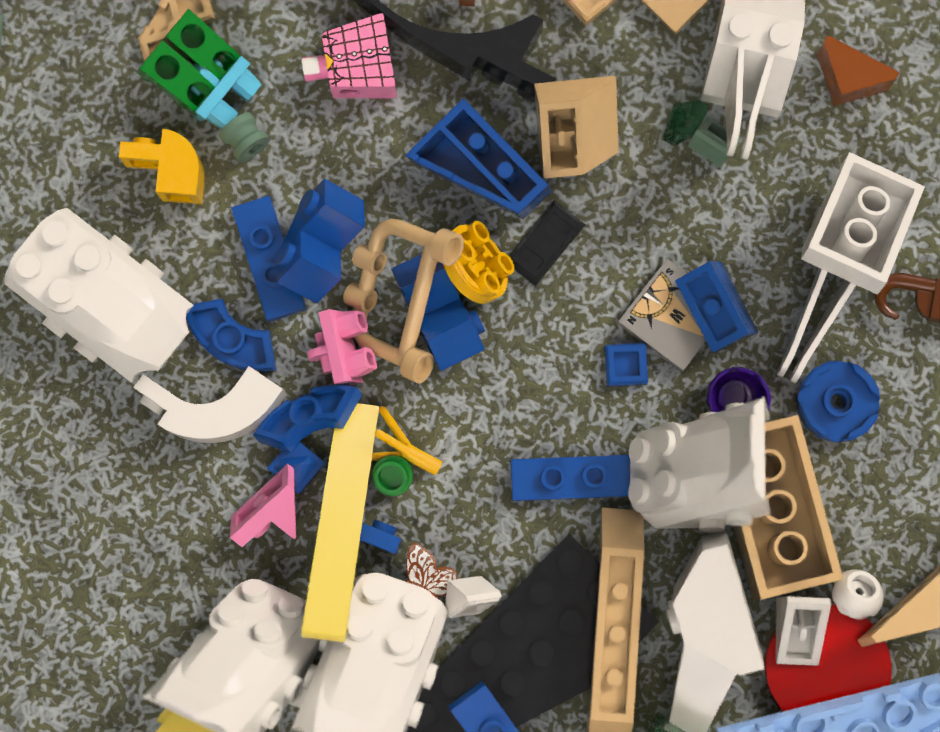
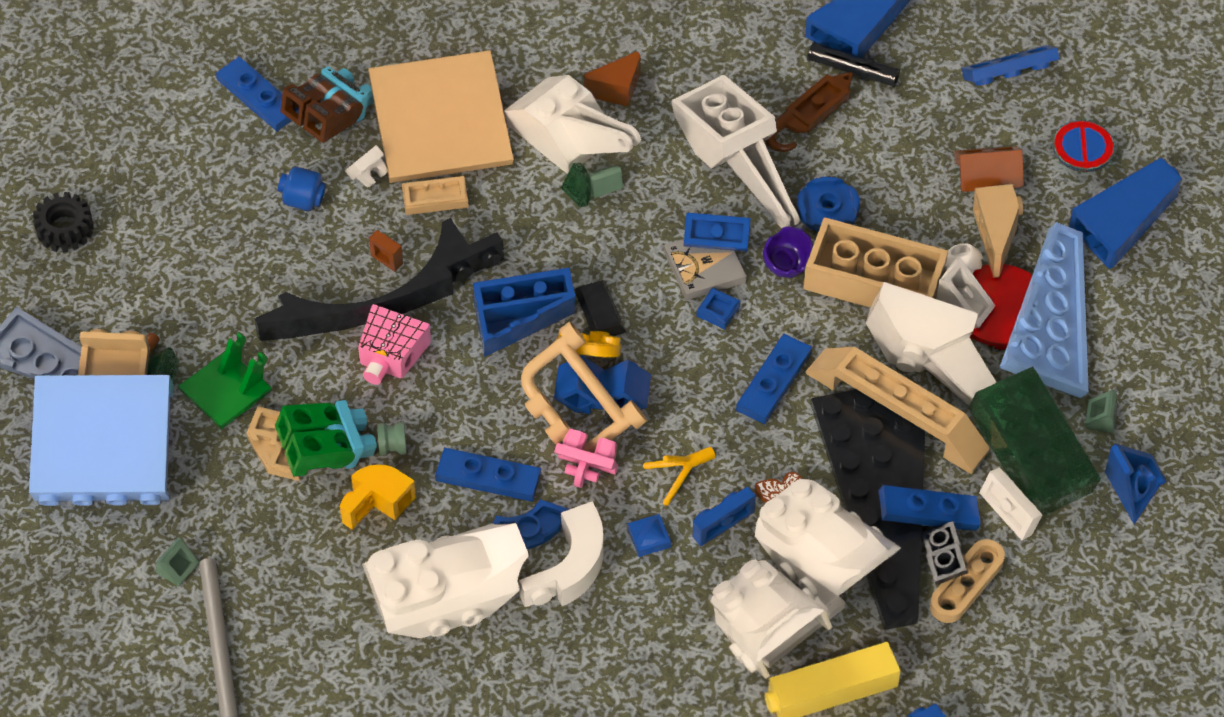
camera: 60 degrees left, 25 degrees down
bright pink slope [230,464,296,547] -> none
blue tile [253,384,362,453] -> none
blue brick [275,178,365,303] -> none
light yellow tile [301,403,379,643] -> none
green plate [372,455,413,496] -> none
white slope [445,576,502,618] -> none
tan slope [534,76,619,179] -> none
white slope [628,397,770,533] -> none

